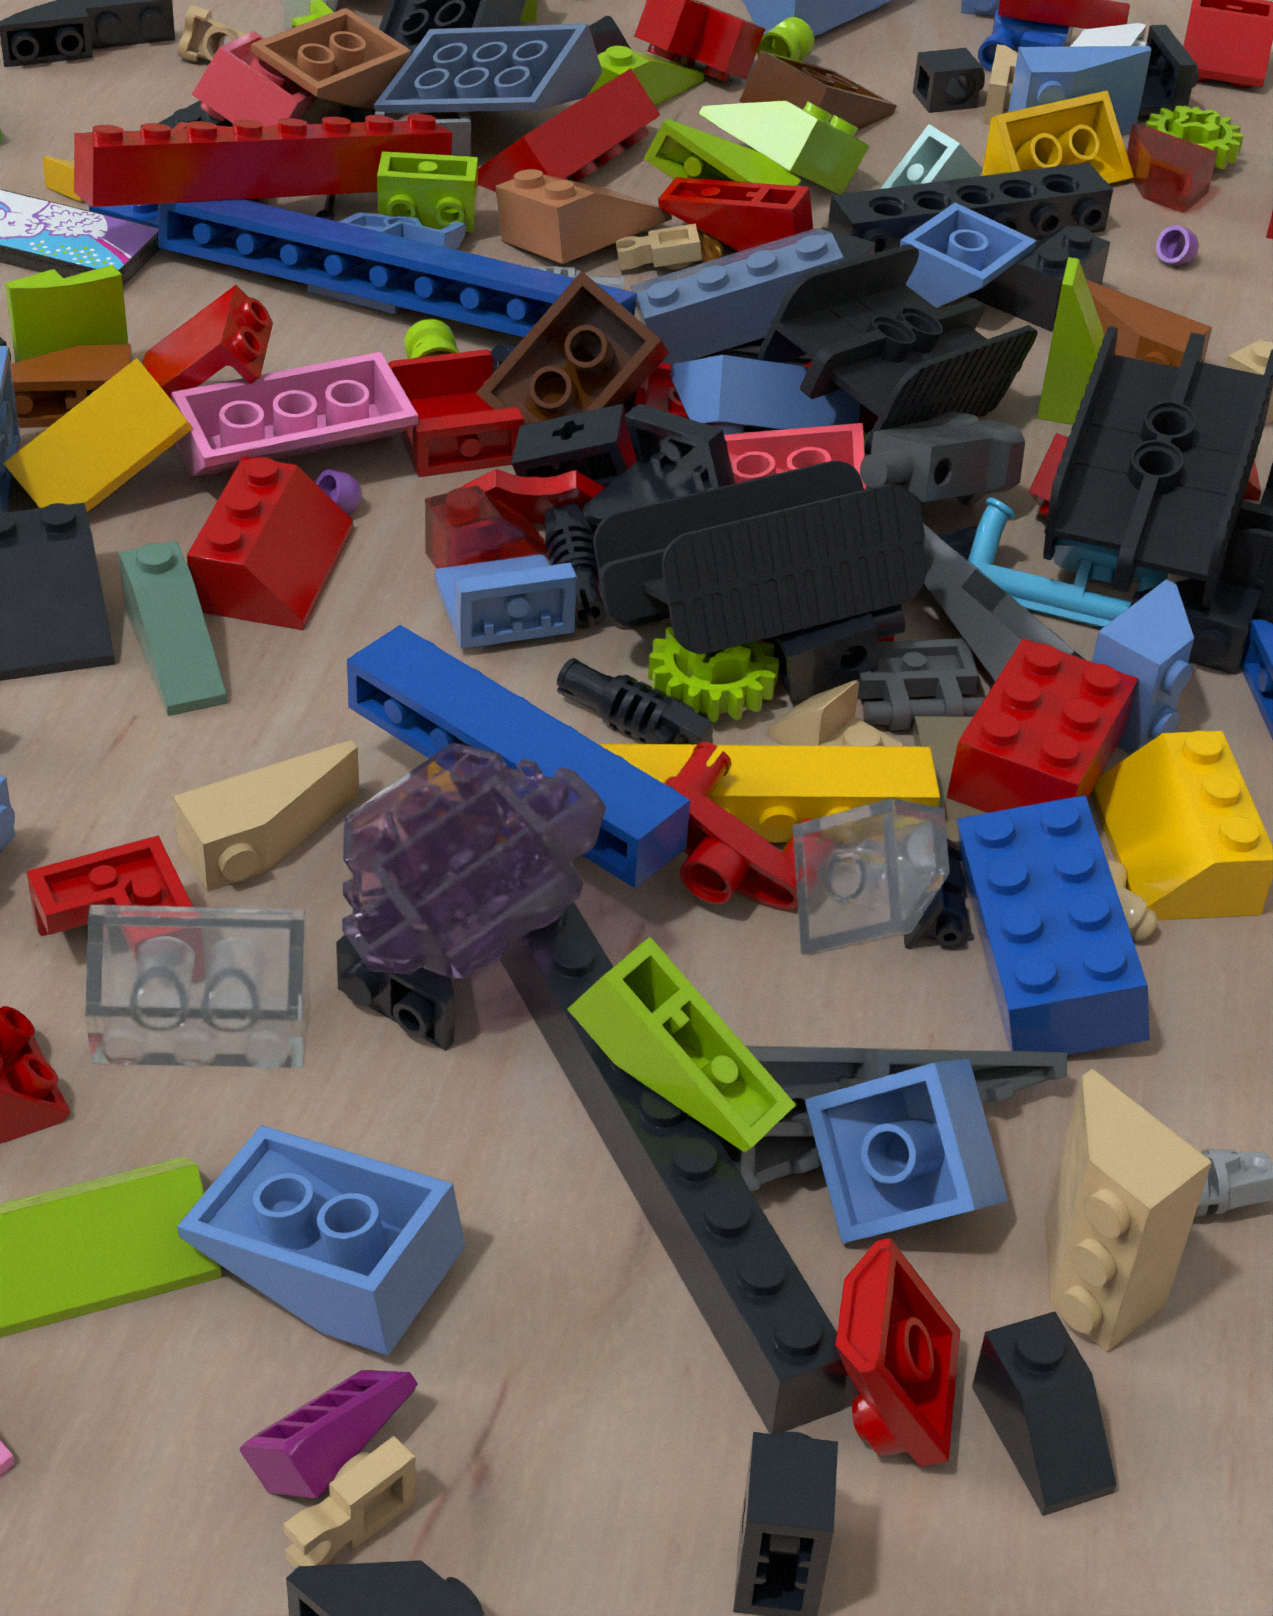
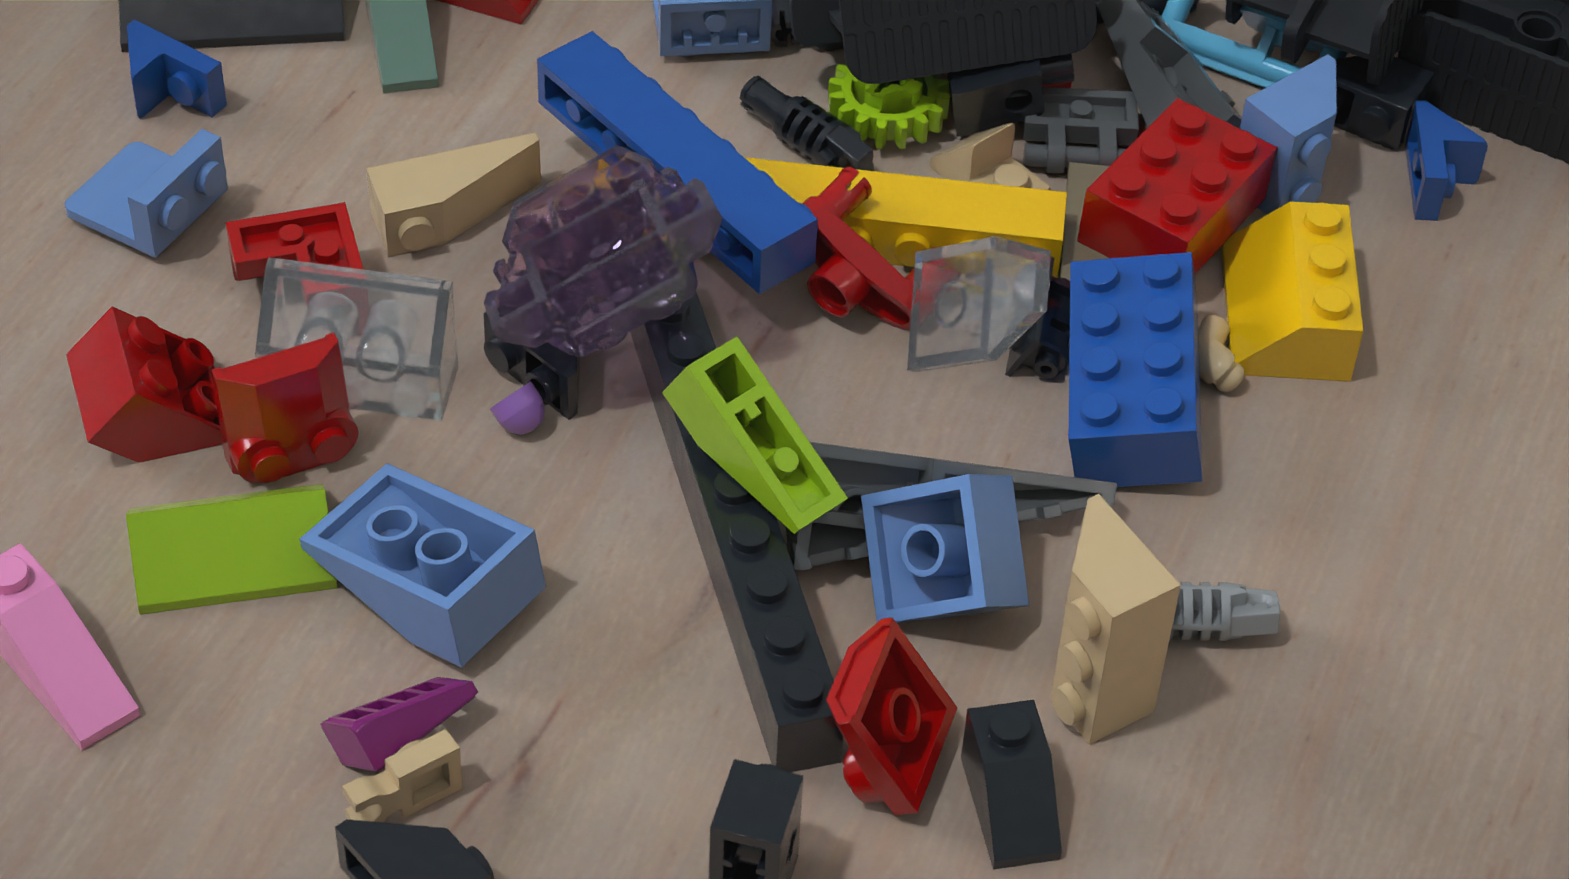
camera: 10 degrees right, 5 degrees up
none -> red slope [211,332,359,483]
none -> medium lavender hinge [490,381,545,435]

